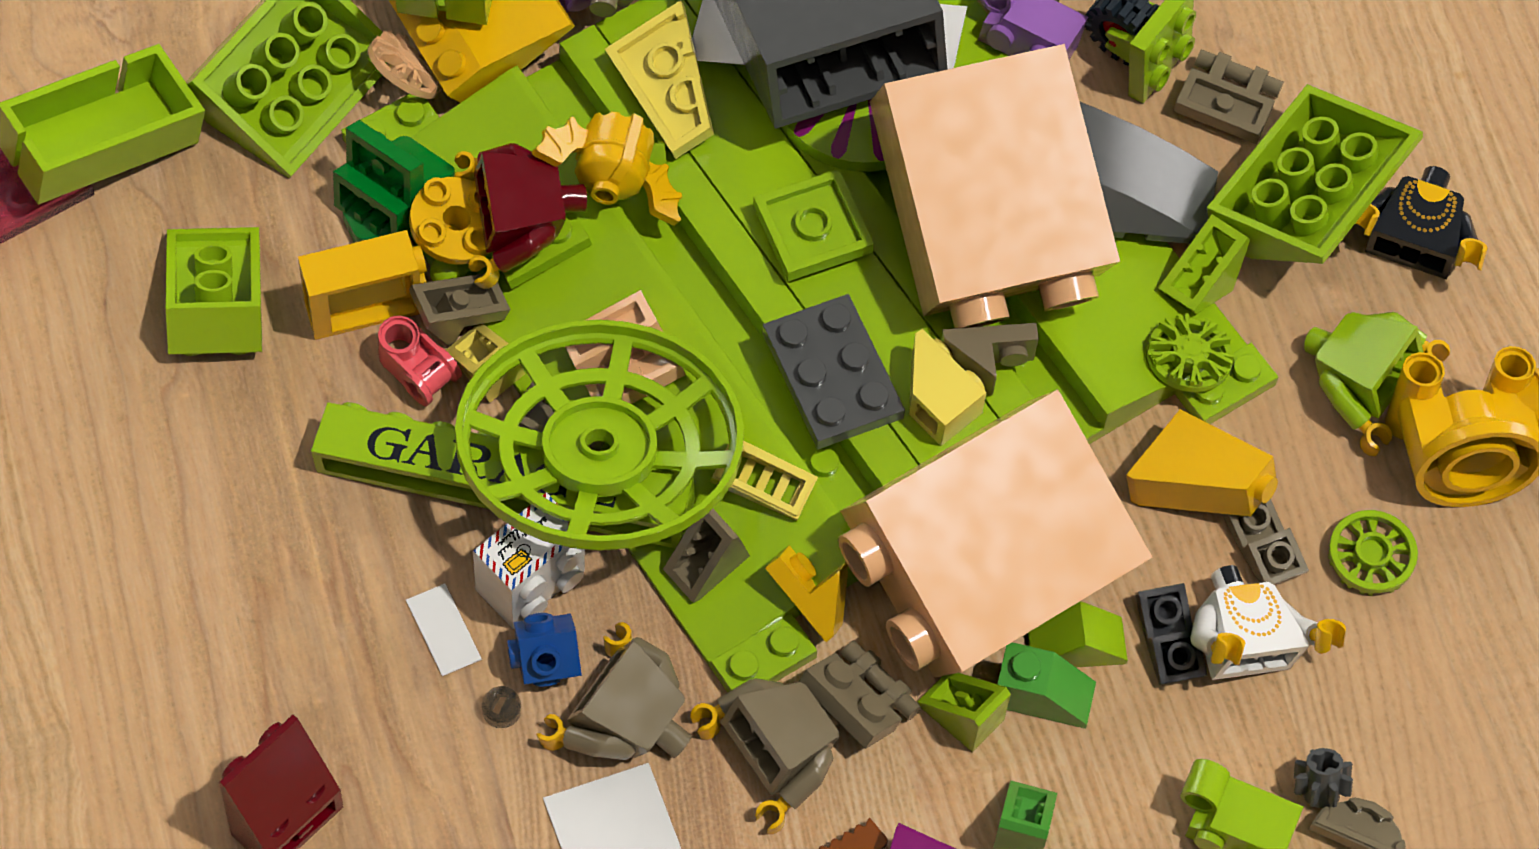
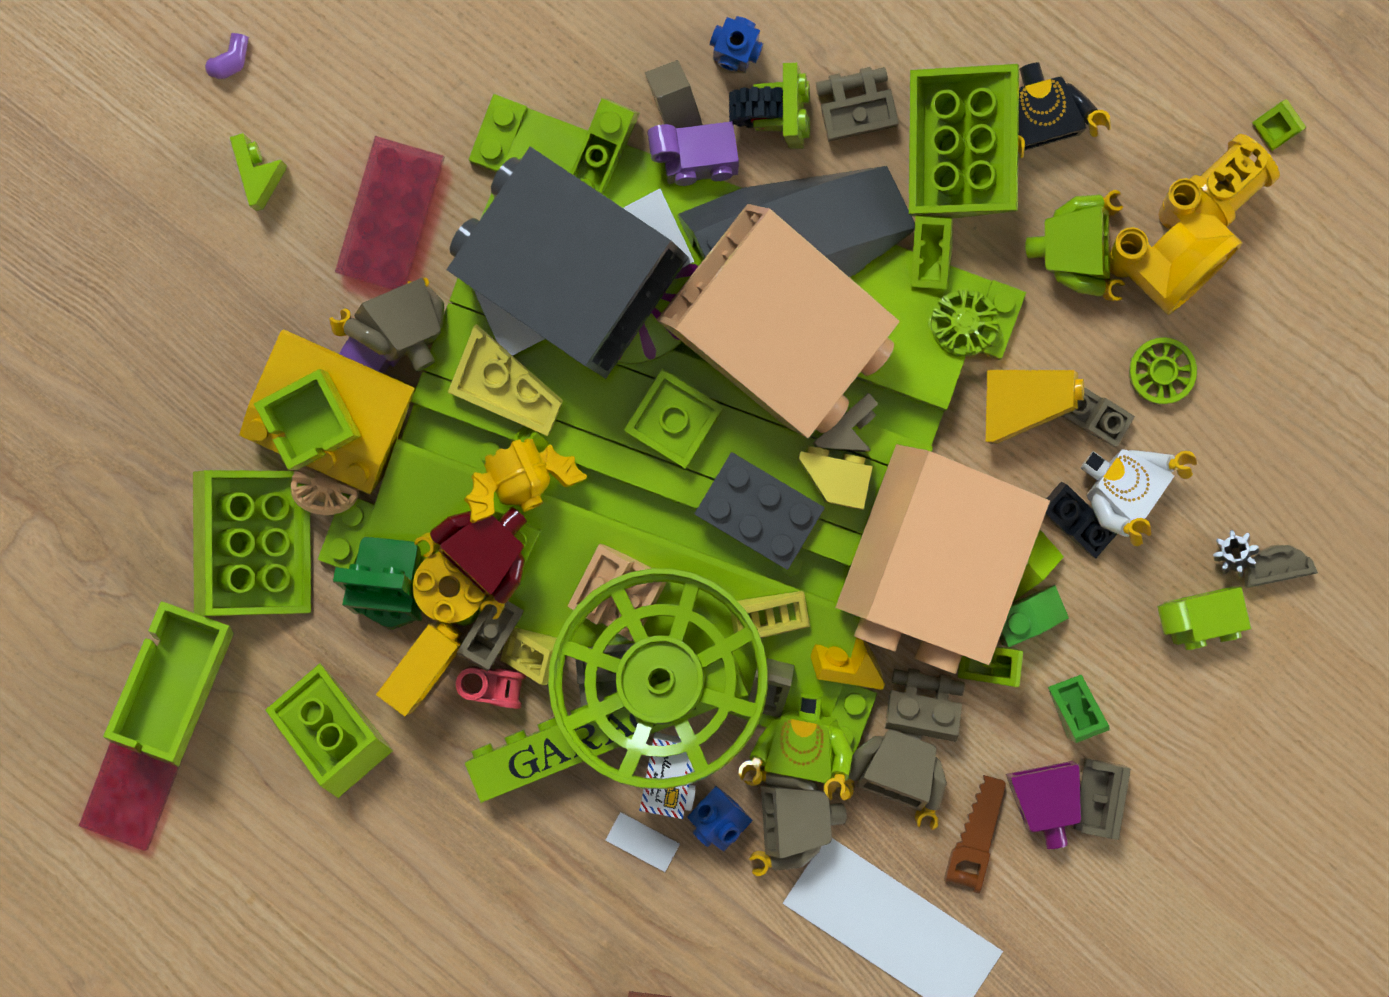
camera: 25 degrees left, 25 degrees up
clear smoke hinge [482,686,521,728] -> none
none -> lime torso [739,694,853,801]

